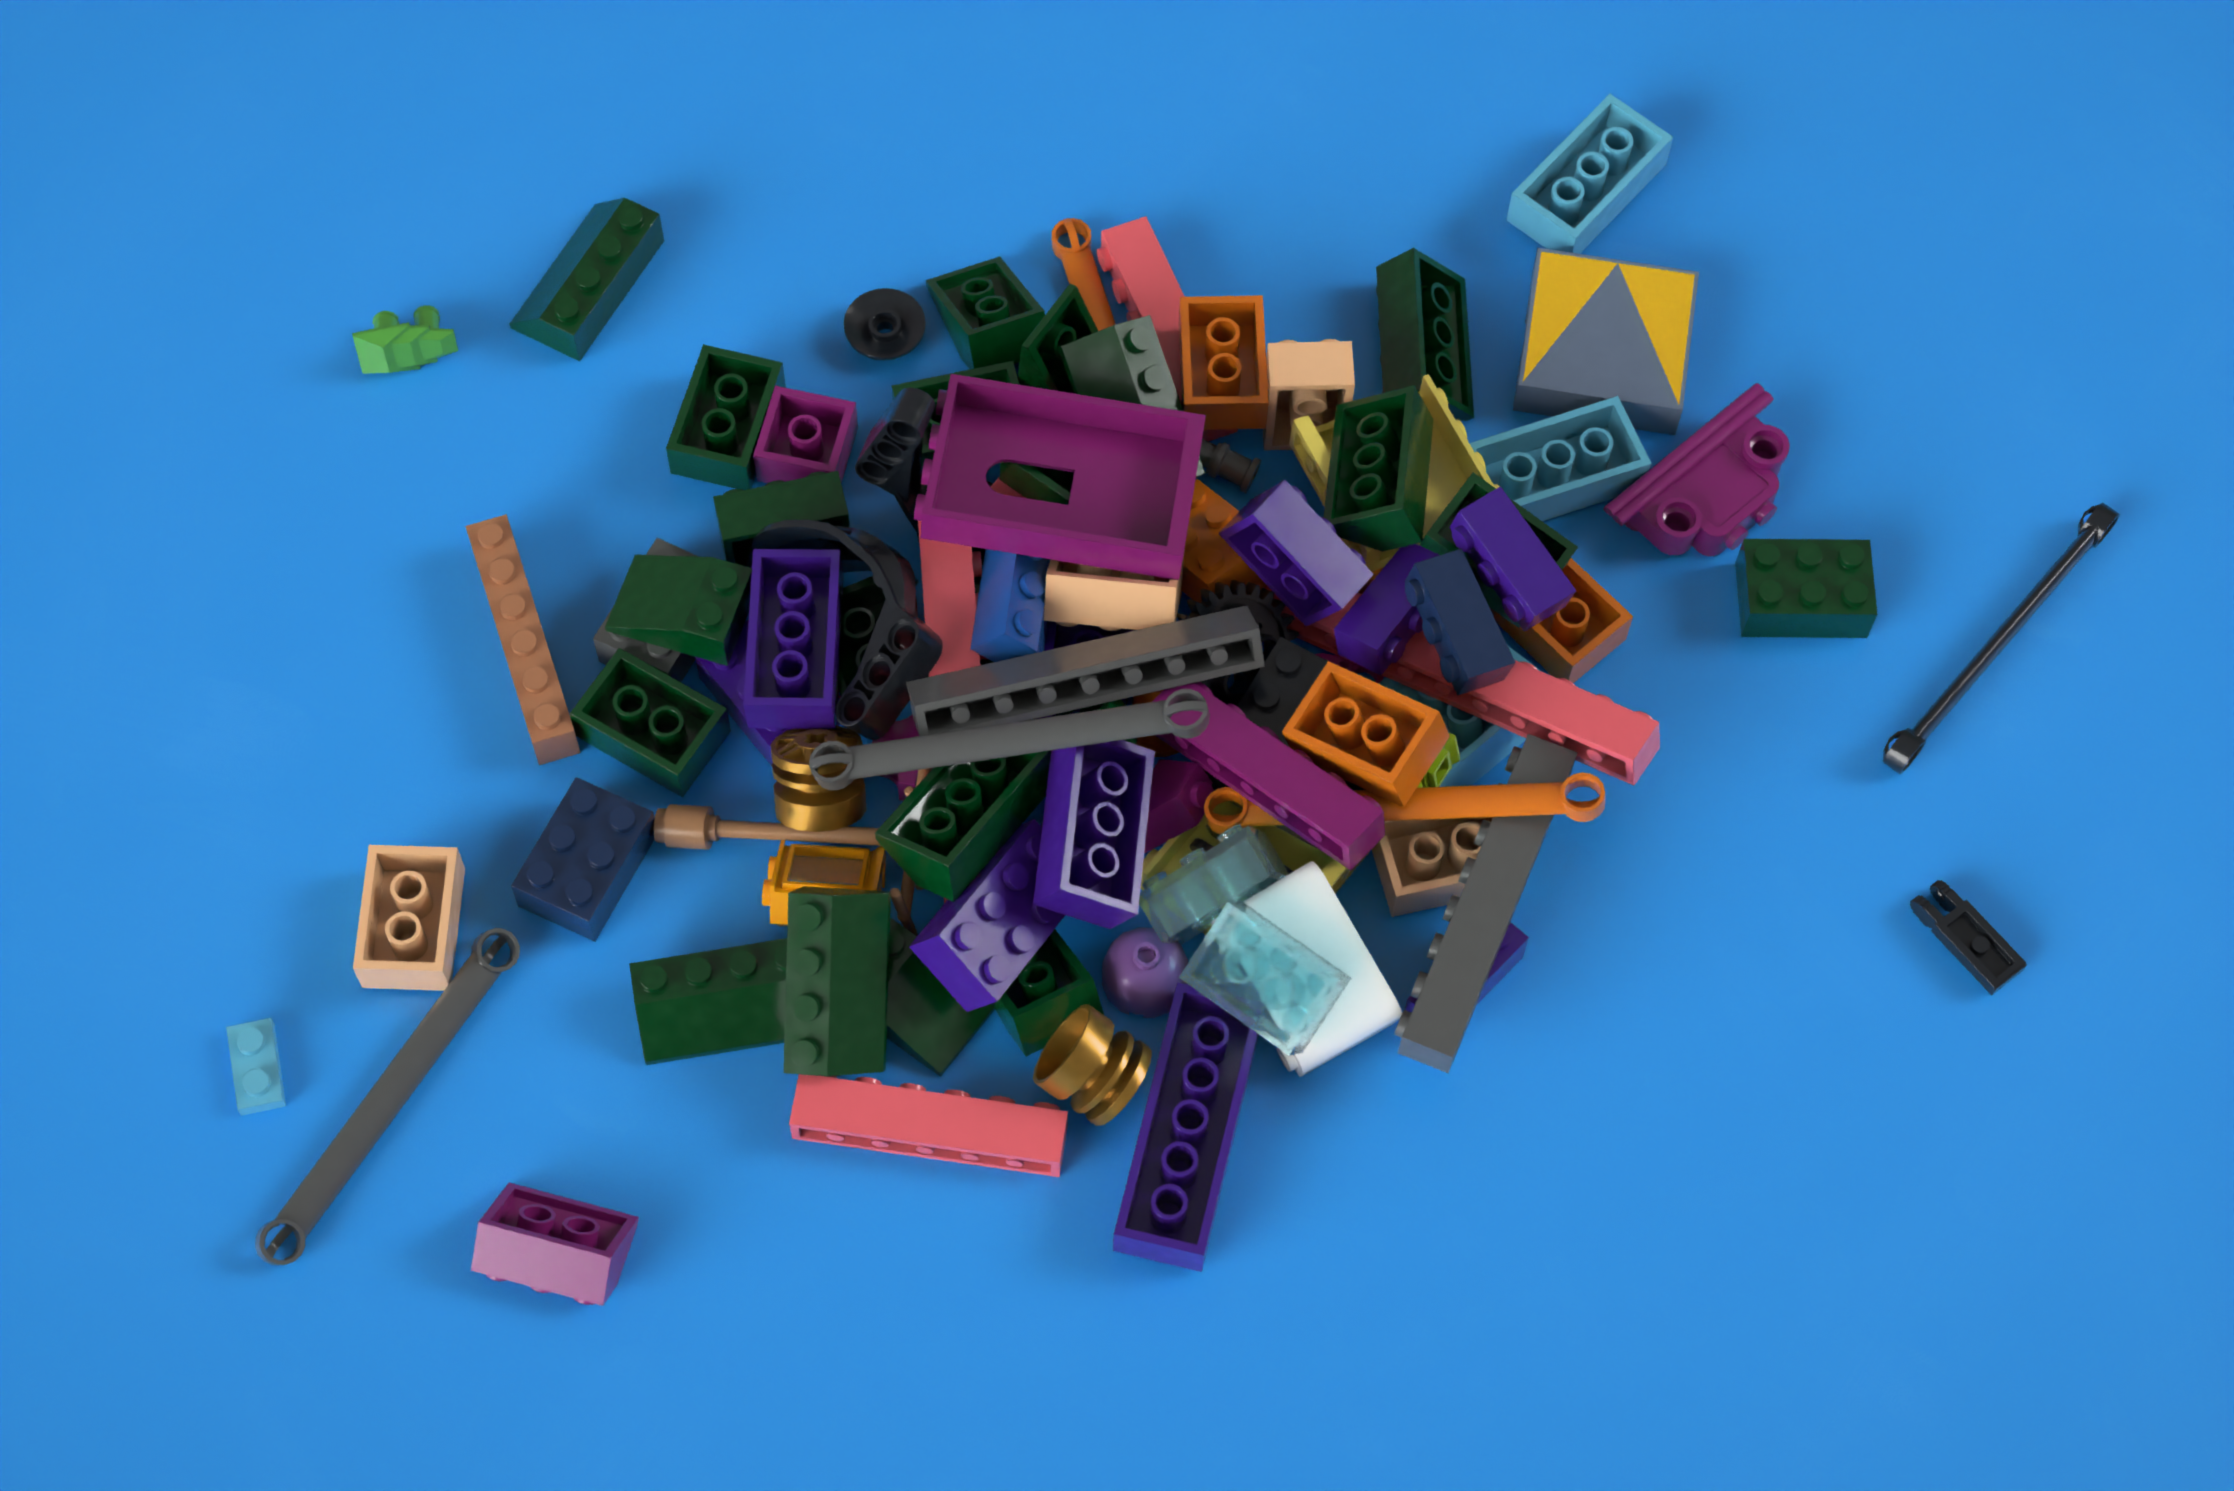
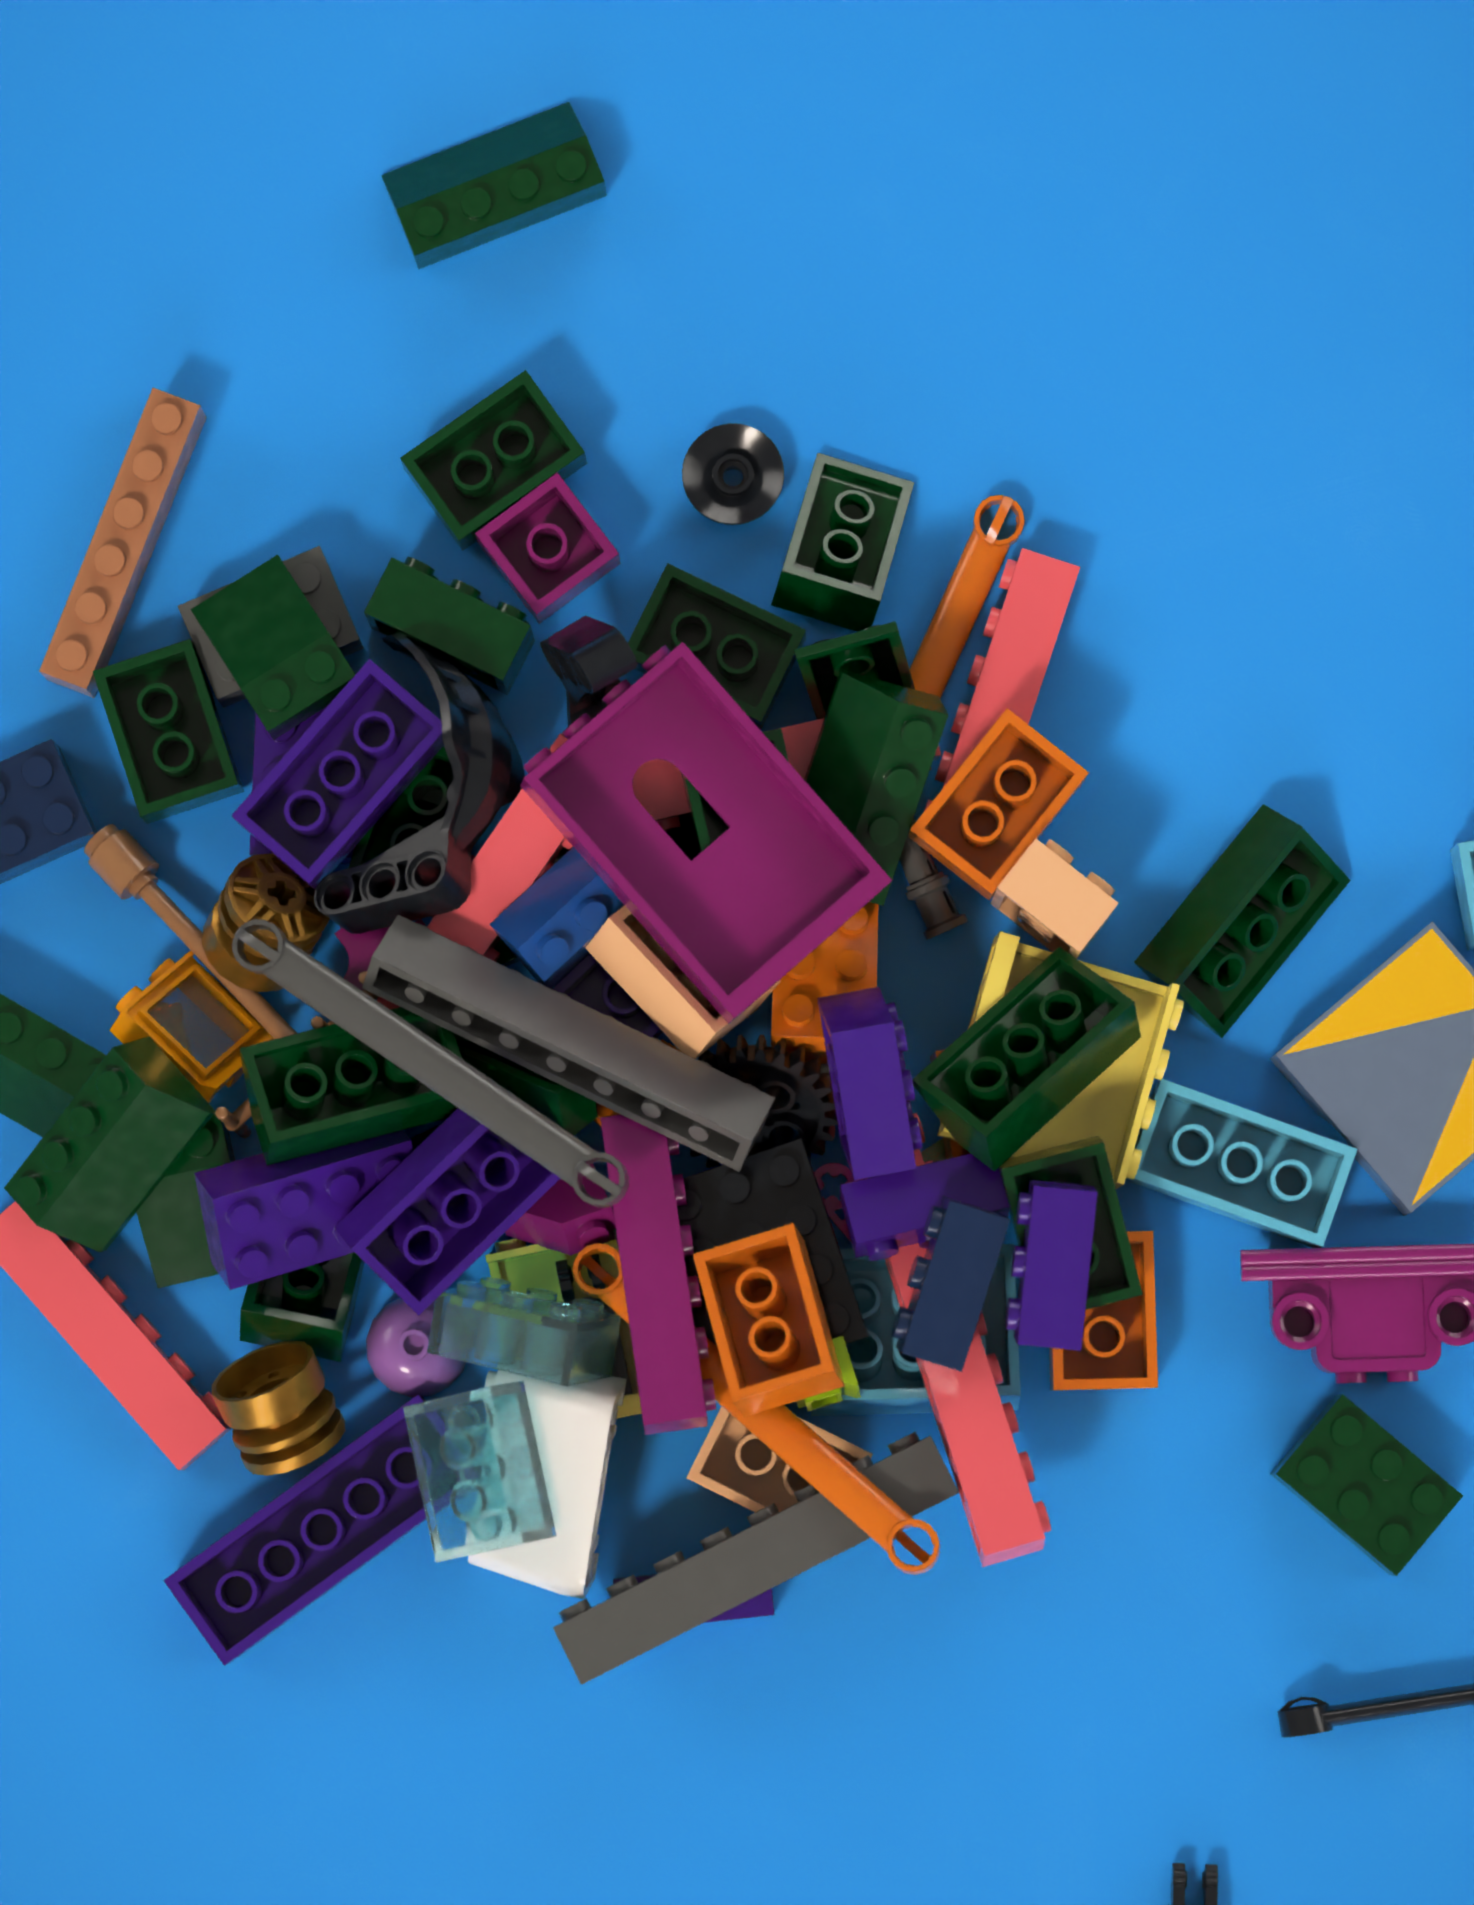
camera: 45 degrees right, 20 degrees up
bright green connector [352,305,458,374] -> none

